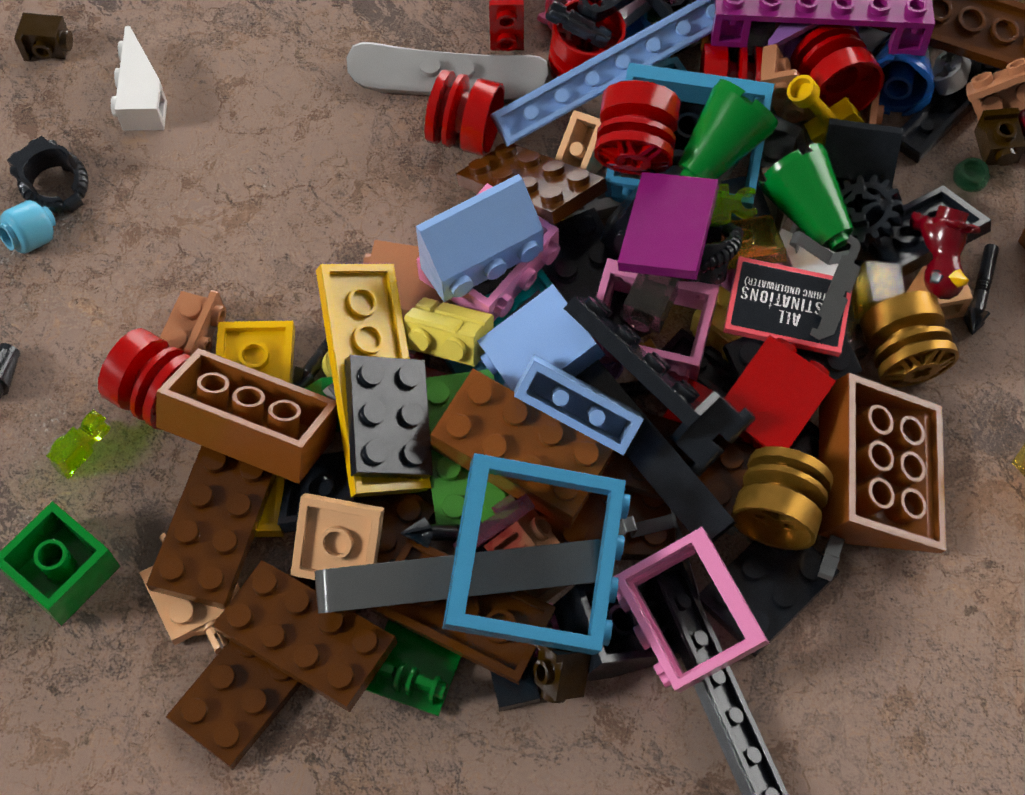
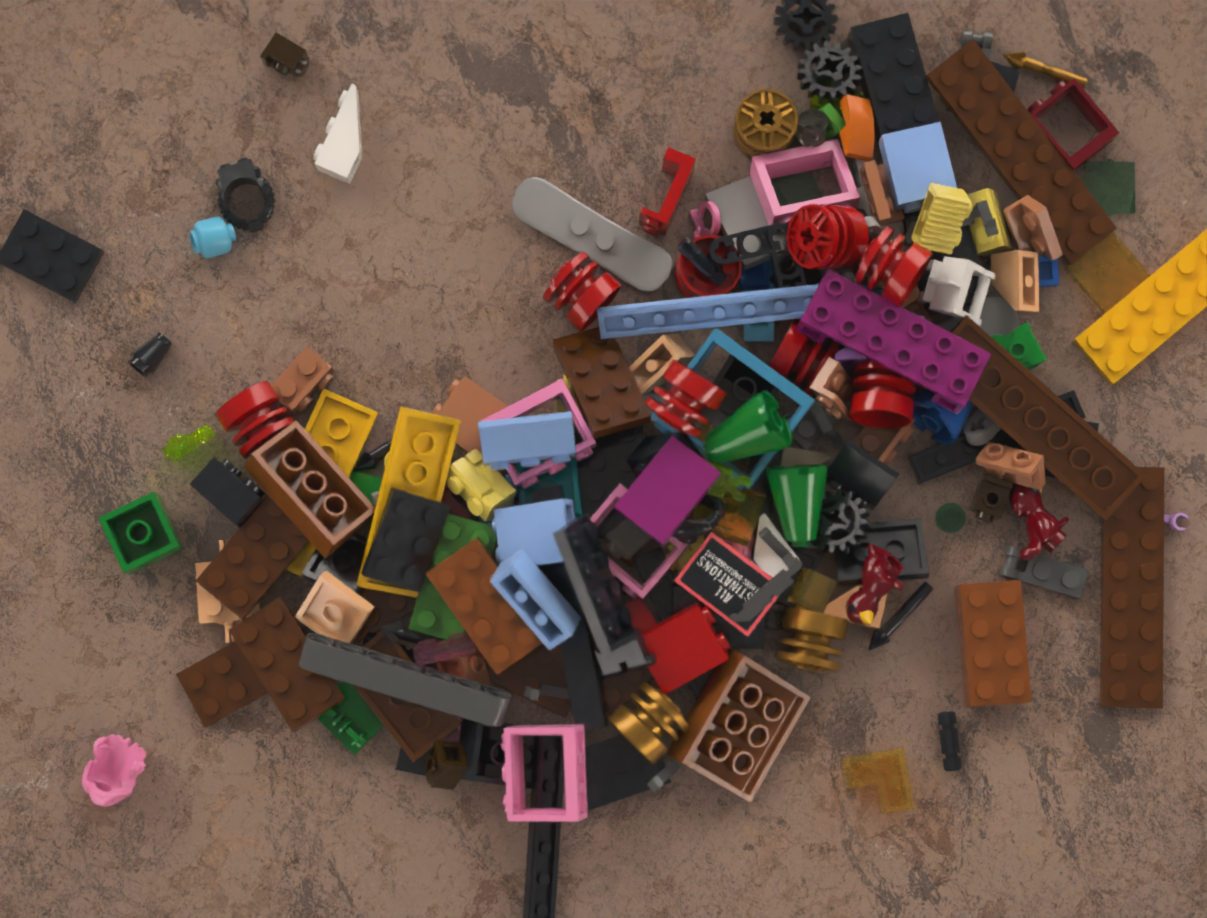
camera: 20 degrees right, 20 degrees up
dark azure window [442,453,630,655] -> none
yellow bar [787,75,864,144] -> none
none -> black brick [190,457,265,527]

